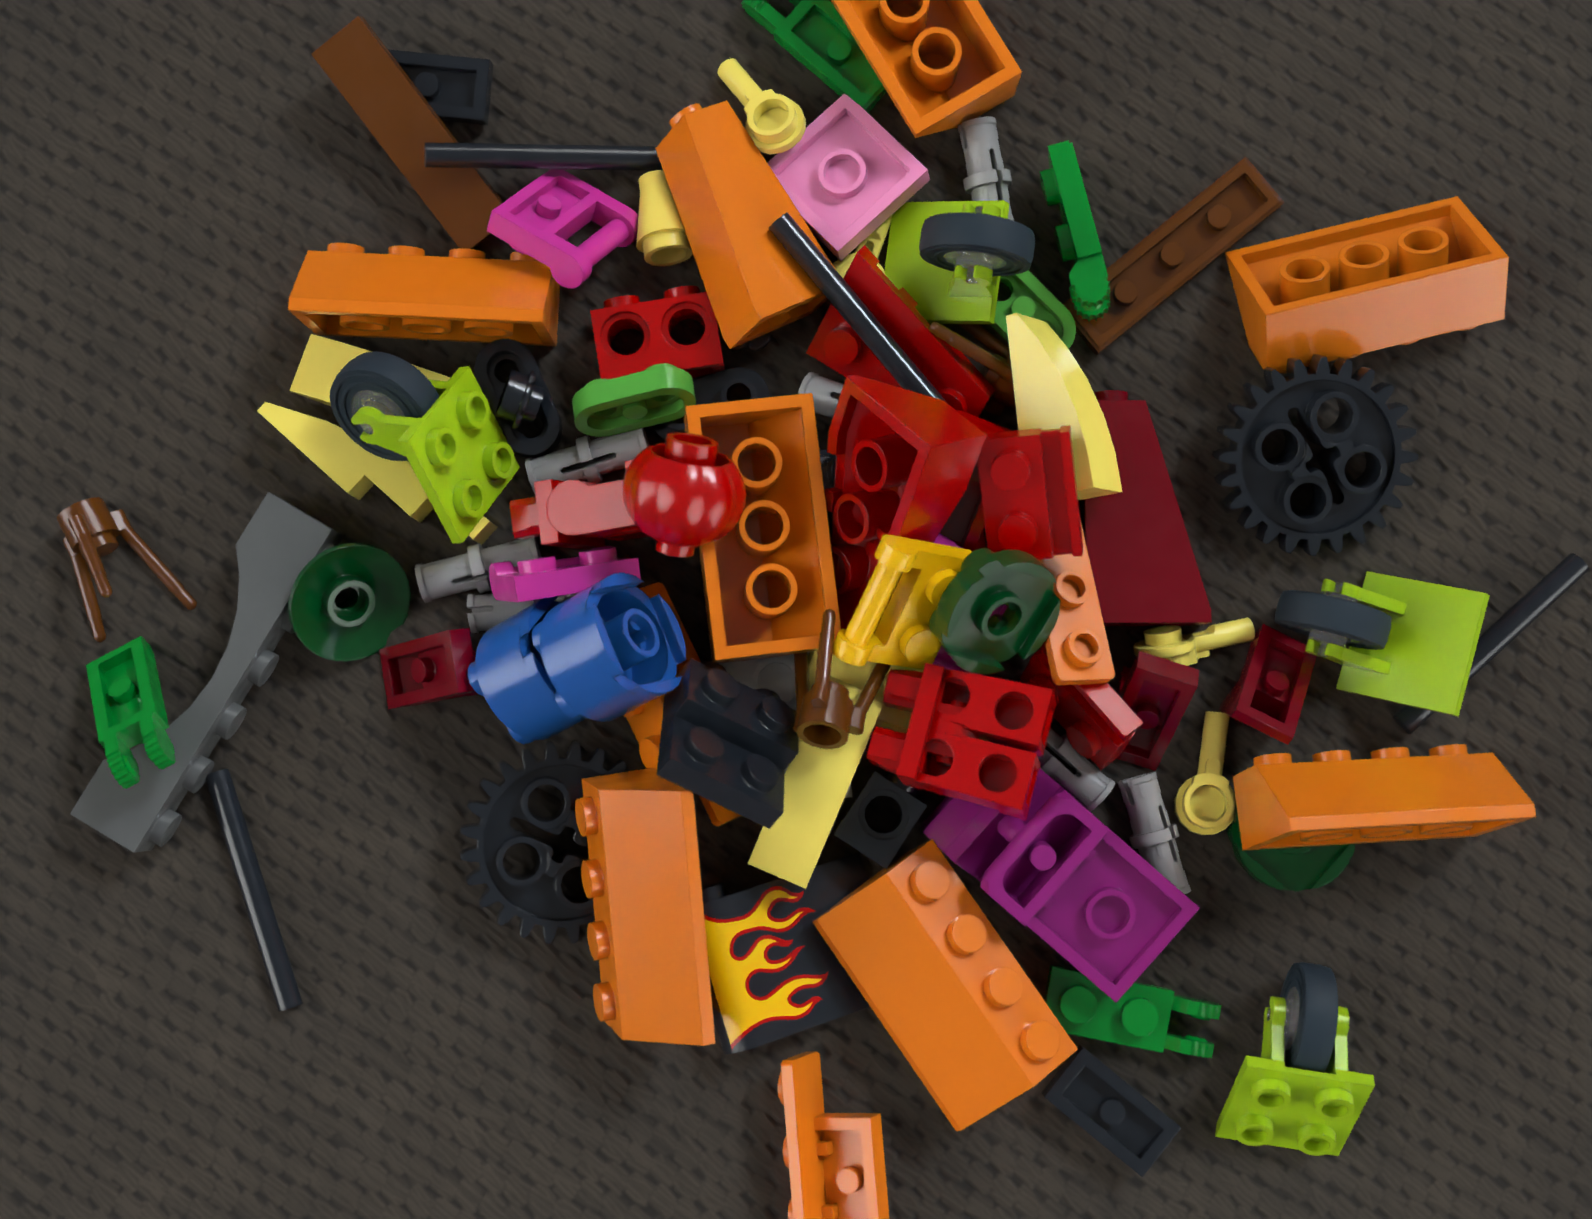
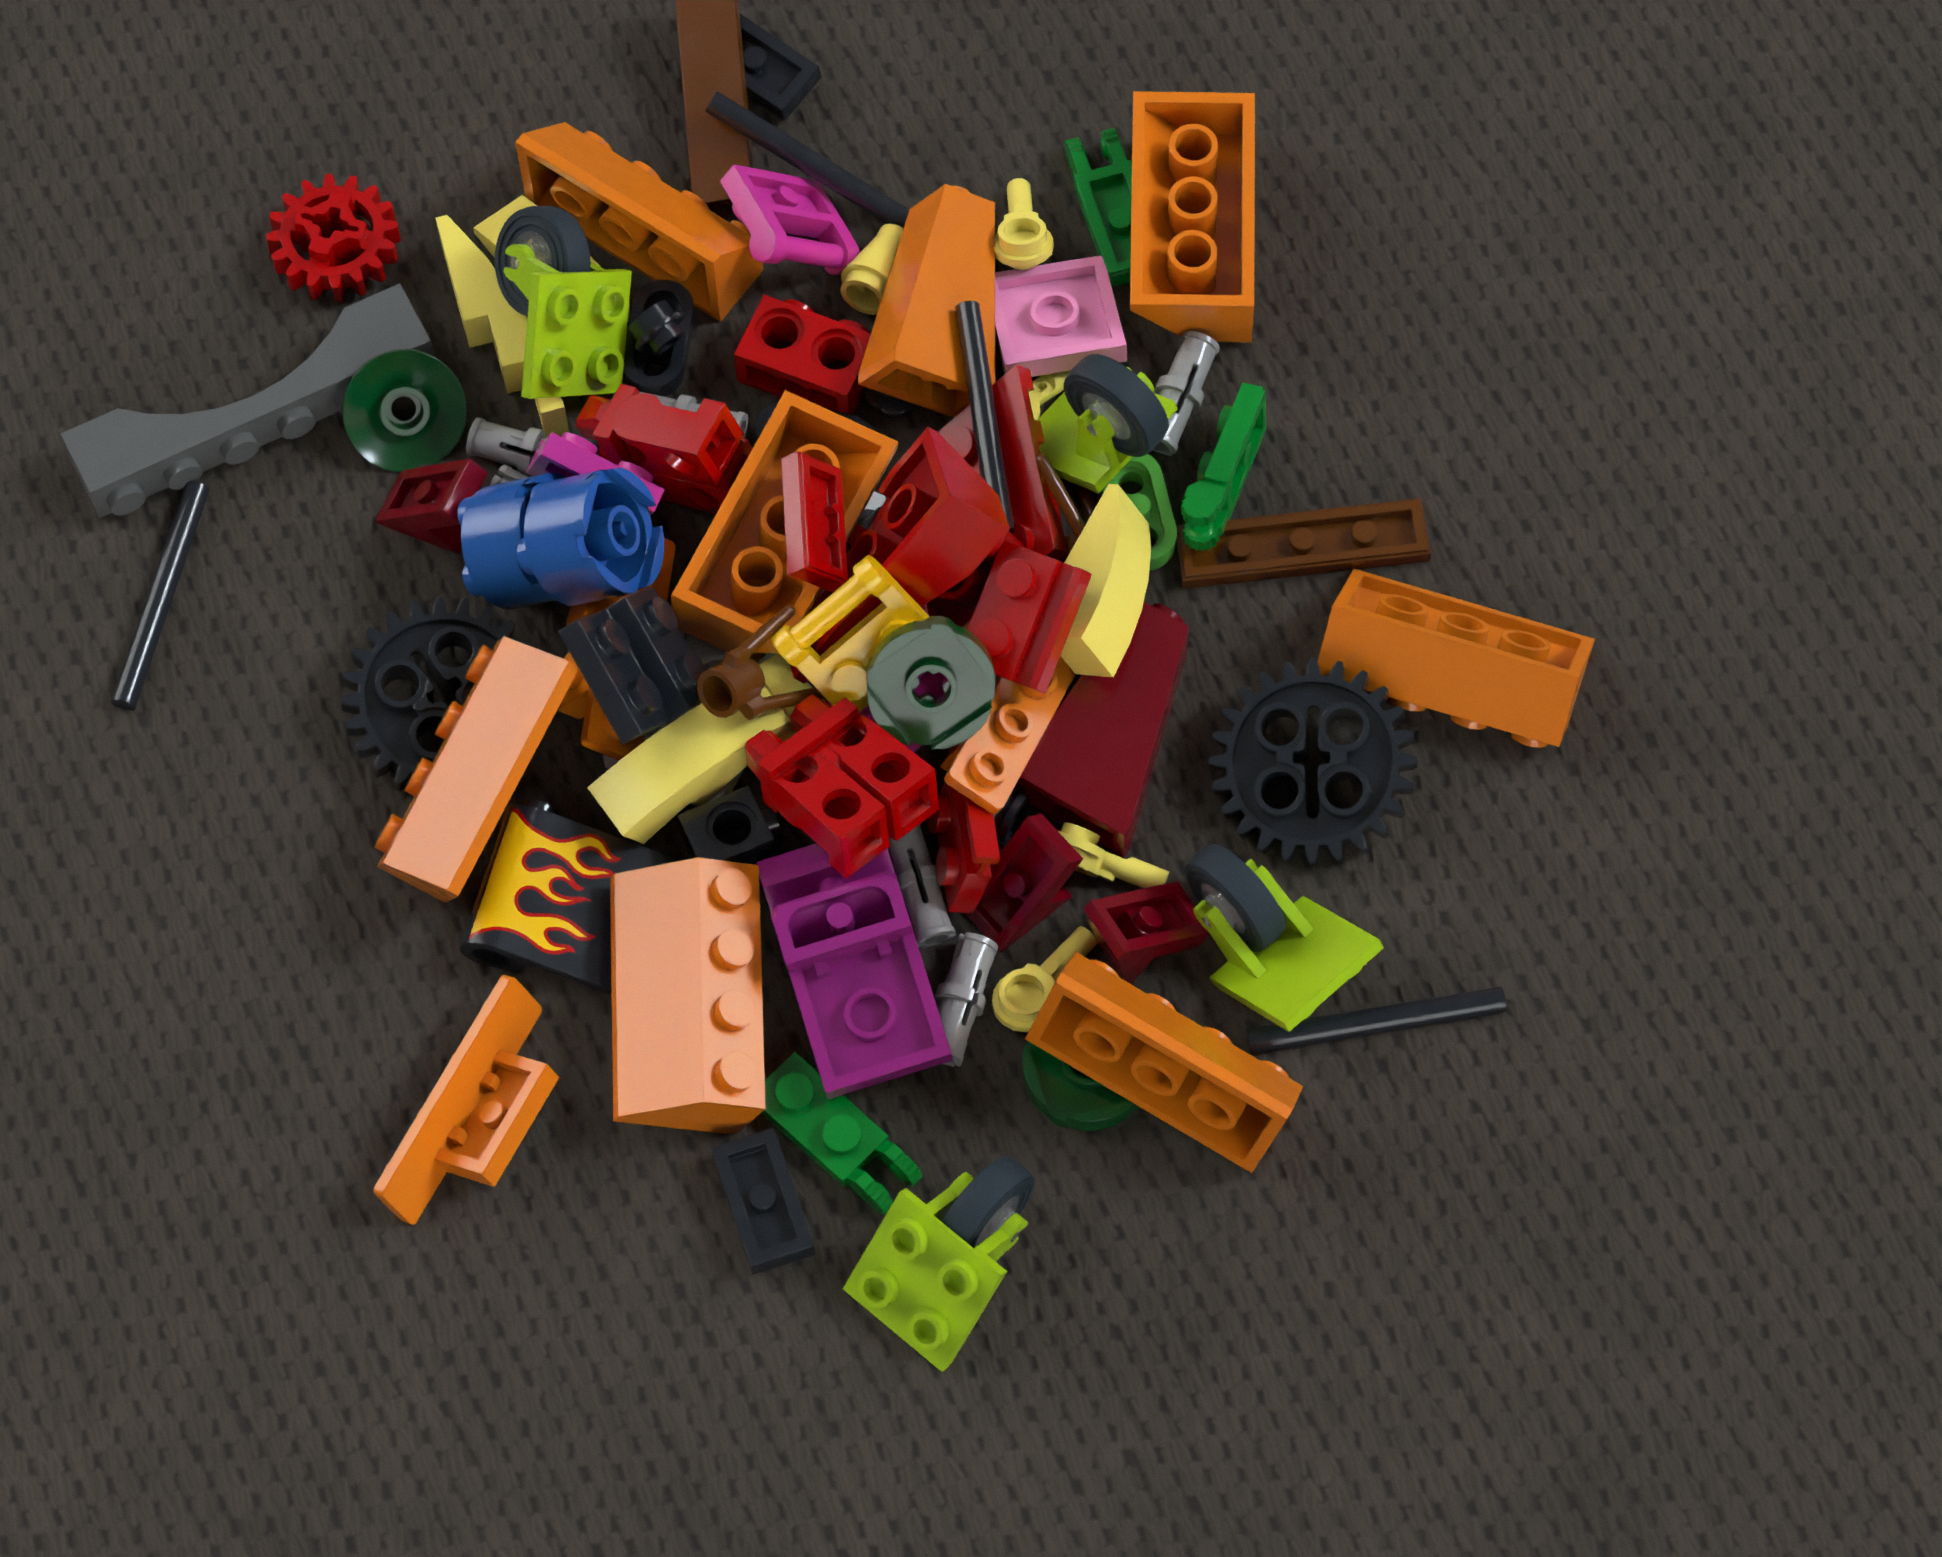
camera: 35 degrees right, 20 degrees down
reddish brown plant [56,497,197,642] -> none
green hinge [86,636,176,789] -> none
bright green plate [572,363,696,437] -> none
red plant [622,432,746,557] -> none
none -> red gear [266,173,401,302]
none -> red plate [781,451,848,592]

